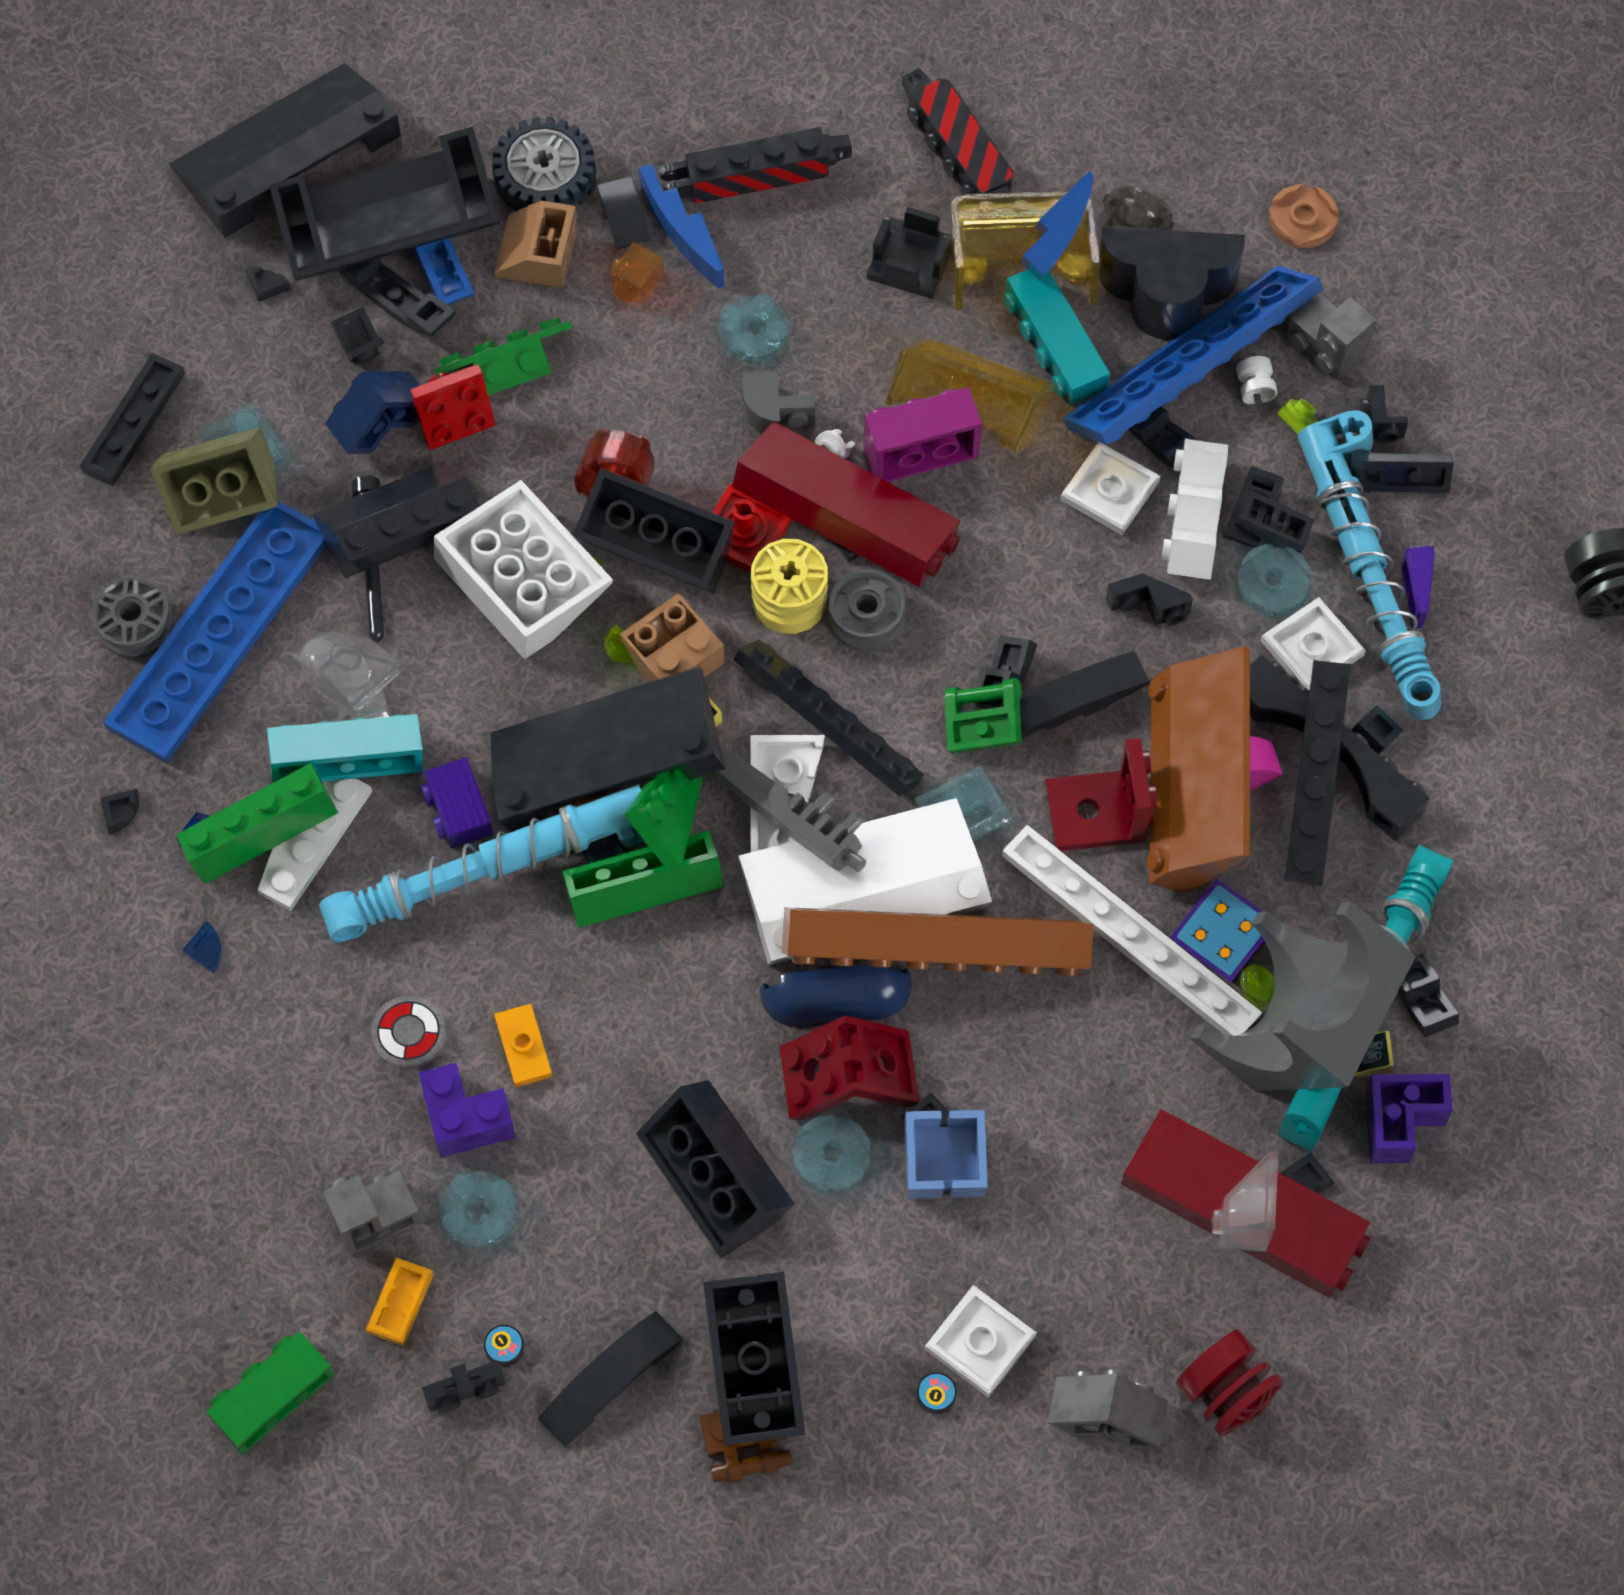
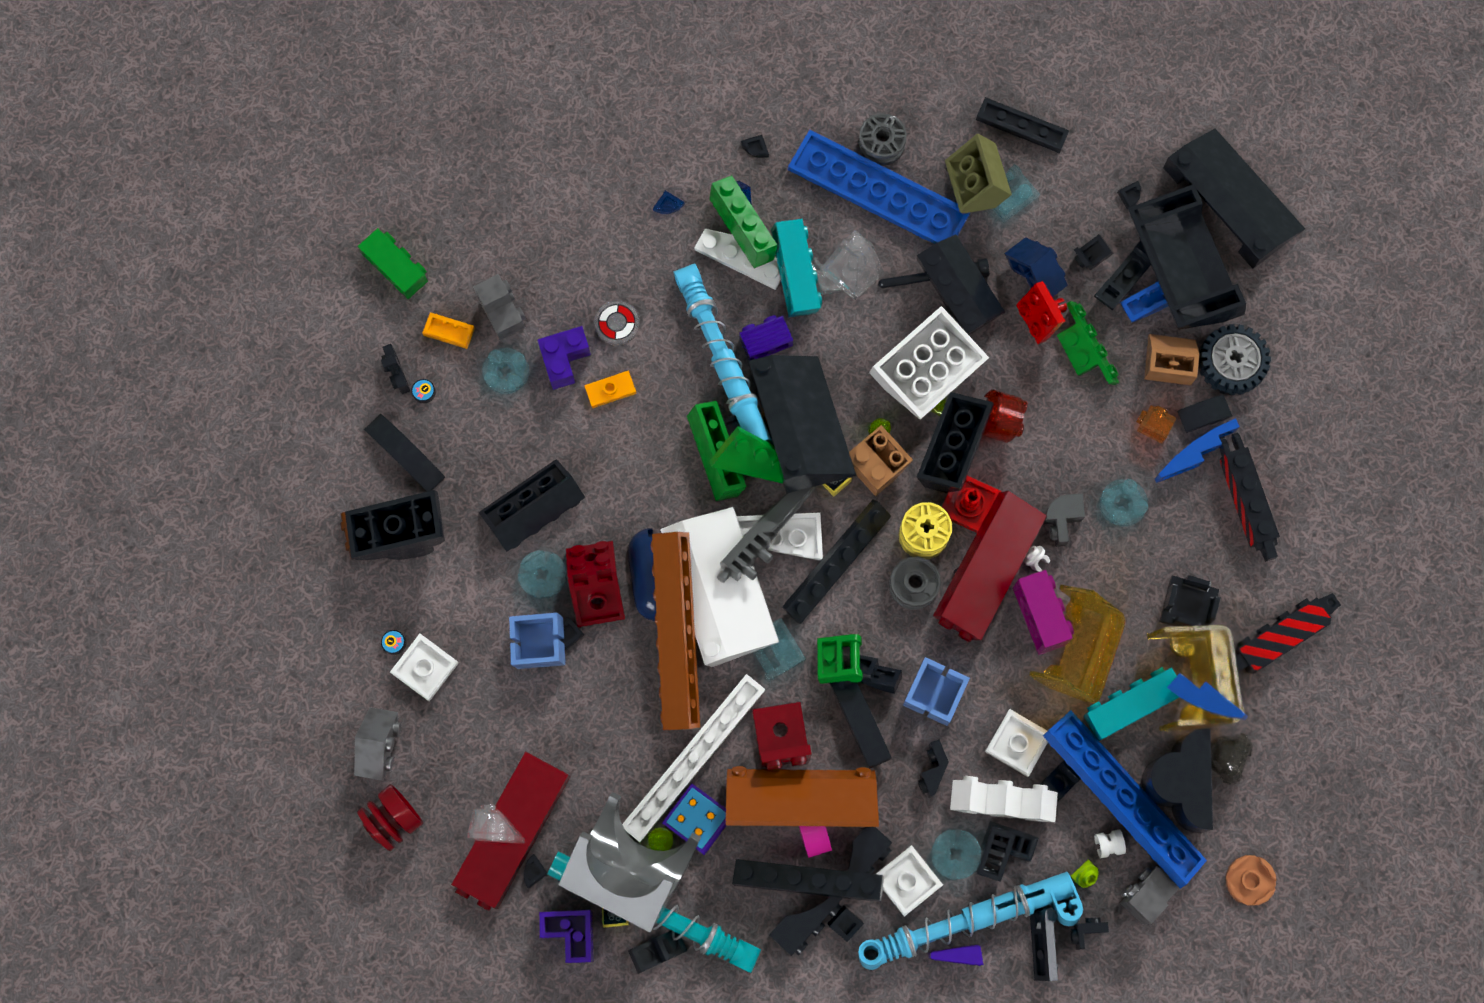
camera: 90 degrees right, 10 degrees up
none -> medium blue piece [903,657,970,726]

